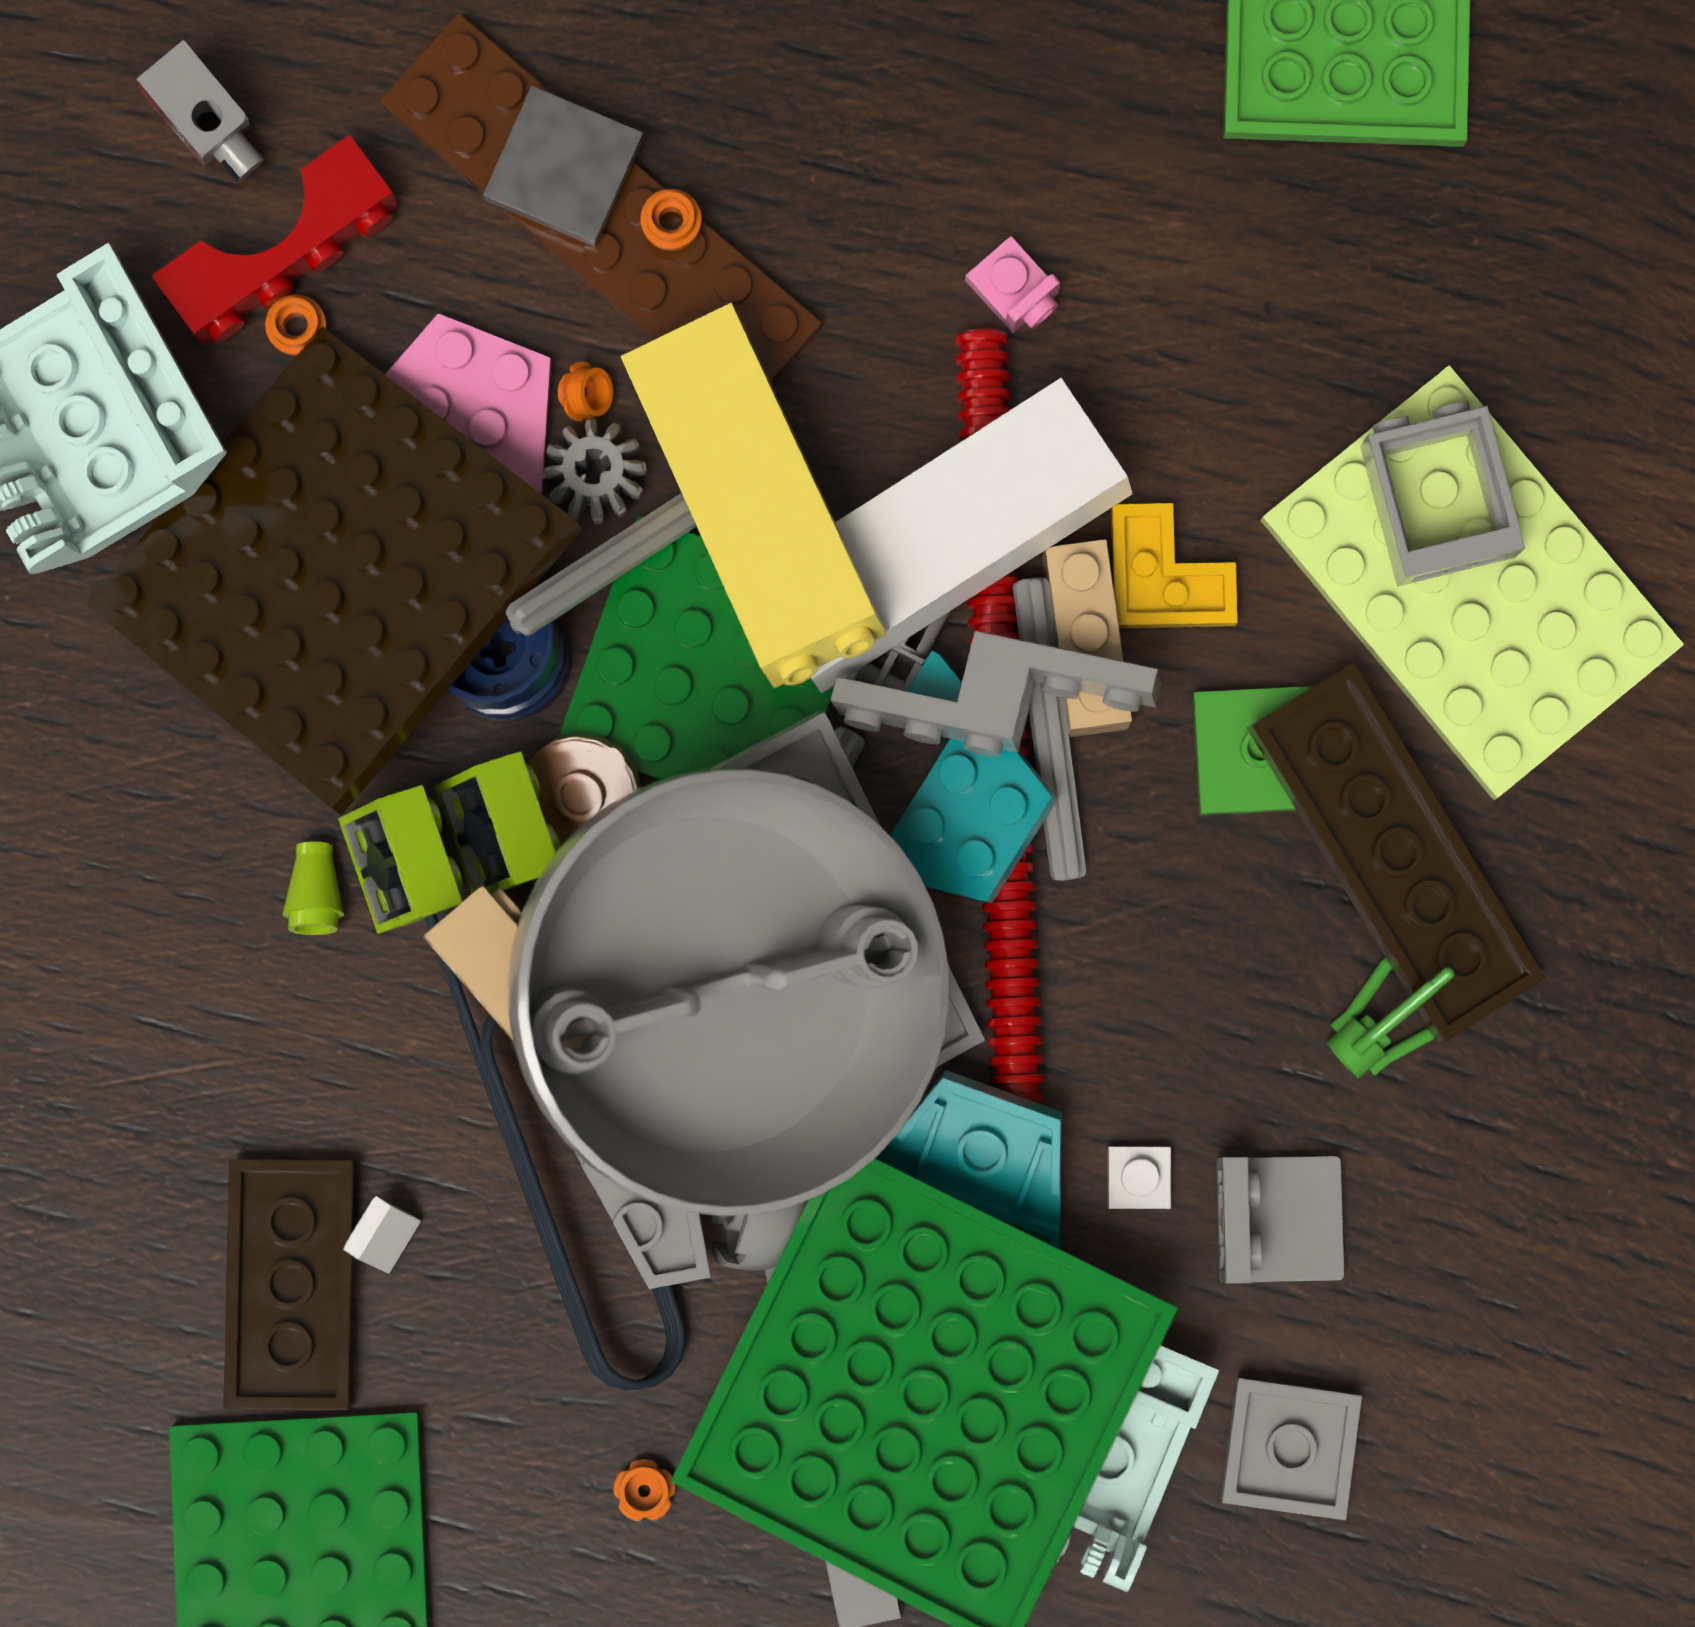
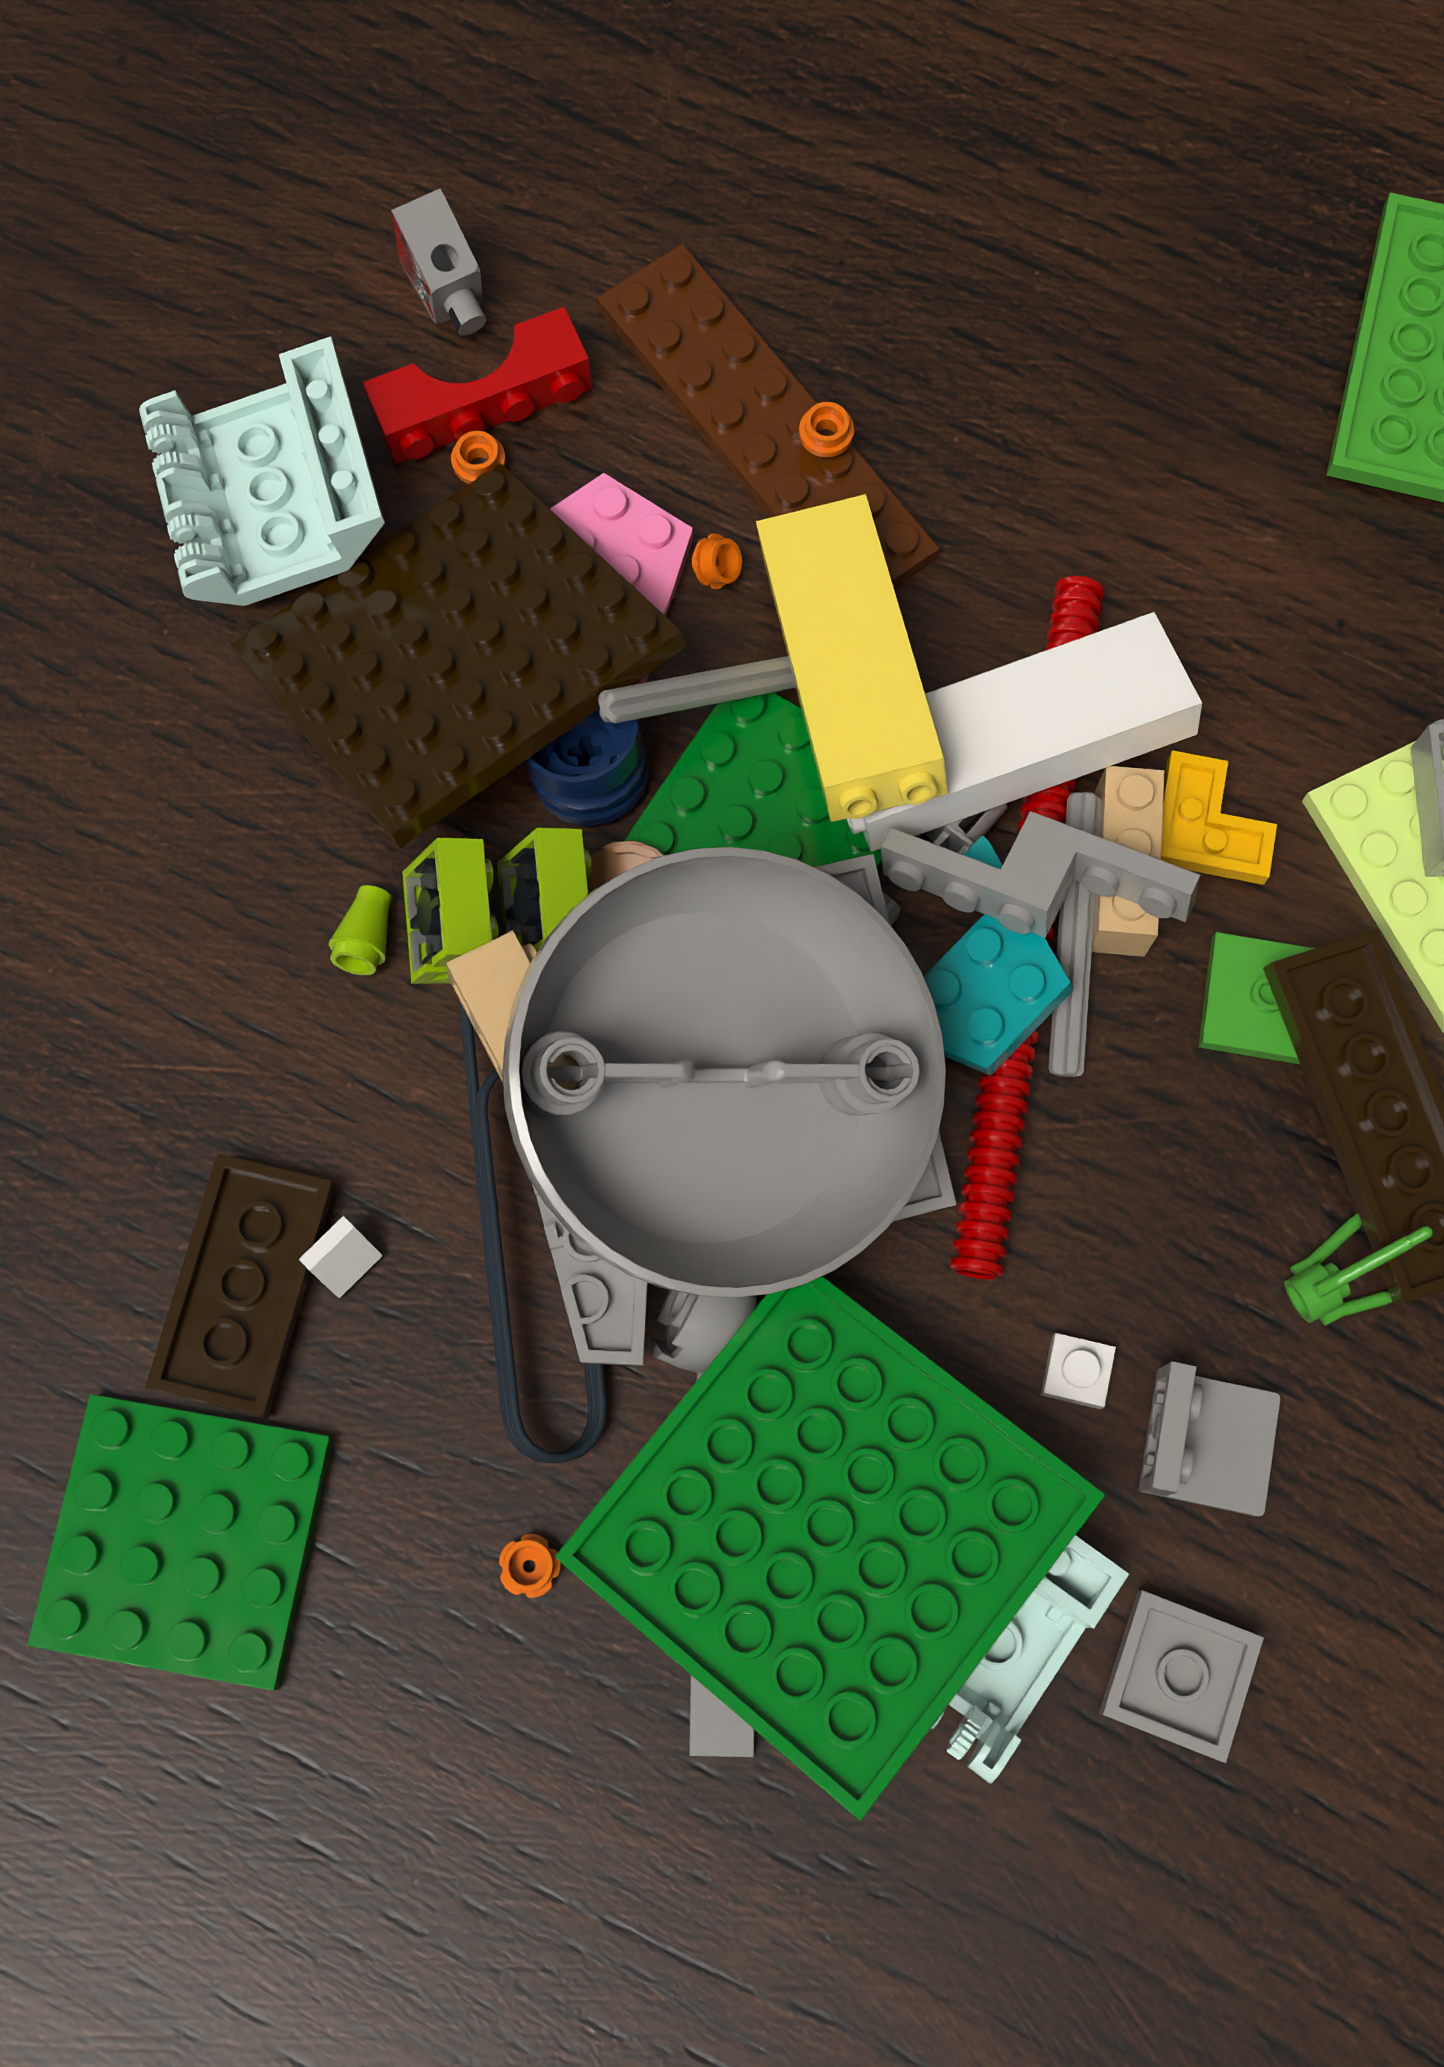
camera: 15 degrees right, 10 degrees down
flat silver tile [483,86,644,247] -> none
light grey gear [542,419,647,524] -> none
teal wing [875,1070,1063,1250] -> none
bright pink bracket [965,236,1061,333] -> none

